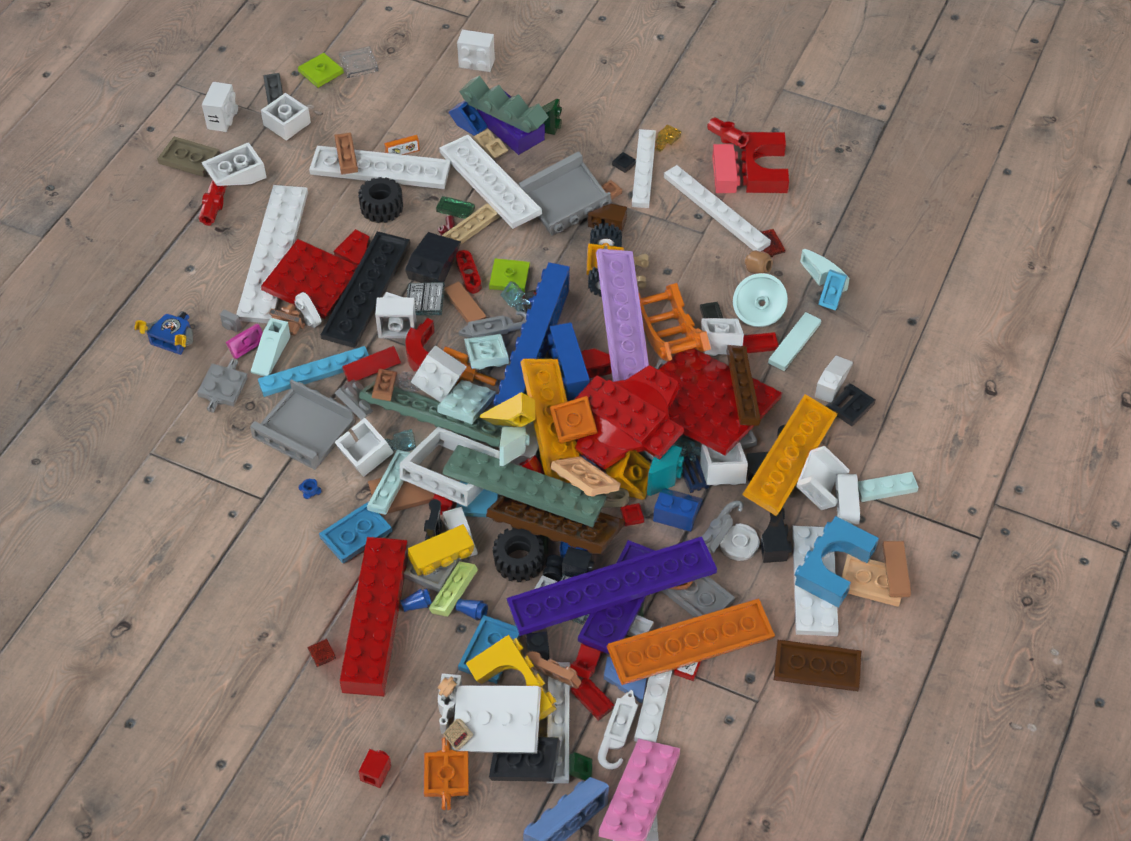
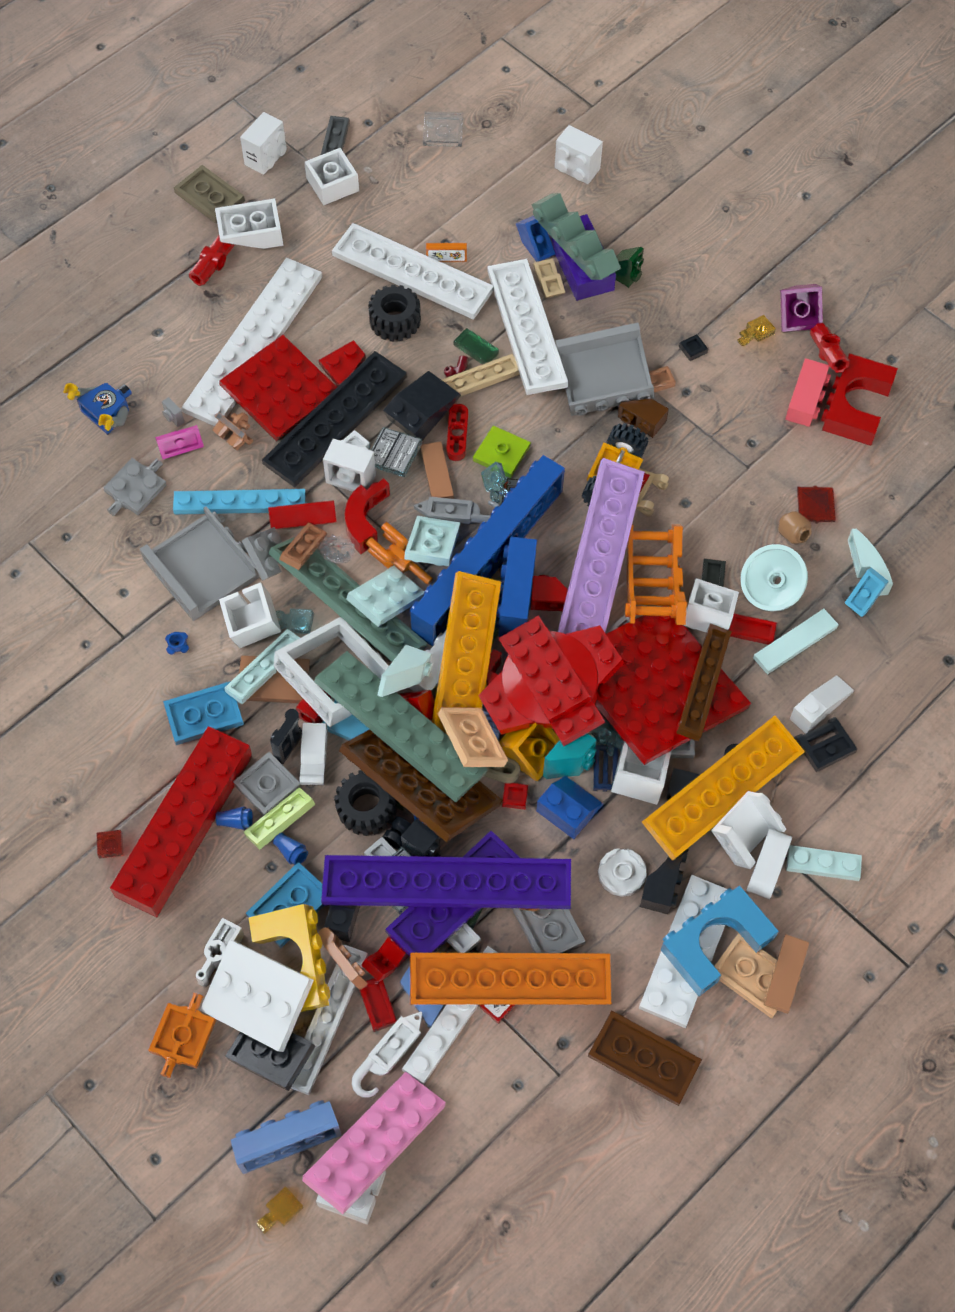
camera: 20 degrees right, 10 degrees up
light aqua slope [251,318,291,376] -> none
white plate [295,292,322,328] -> none
lime plate [298,53,344,88] -> none
nougat tile [334,132,358,175] -> none
red brick [358,749,391,788] -> none
yellow brick [408,524,474,576] -> none
white brick [411,346,467,402] -> none
light nougat plate [438,676,457,697] -> none
tan tile [443,719,474,750] -> none
yellow slope [480,392,535,427] -> none
orange tile [550,396,598,444] -> none
dark green plate [569,752,592,781] -> none
white plate [632,129,656,208] -> none
white plate [664,165,771,251] -> none
light grey plate [702,501,744,553] -> none
none -> magenta slope [780,284,823,332]

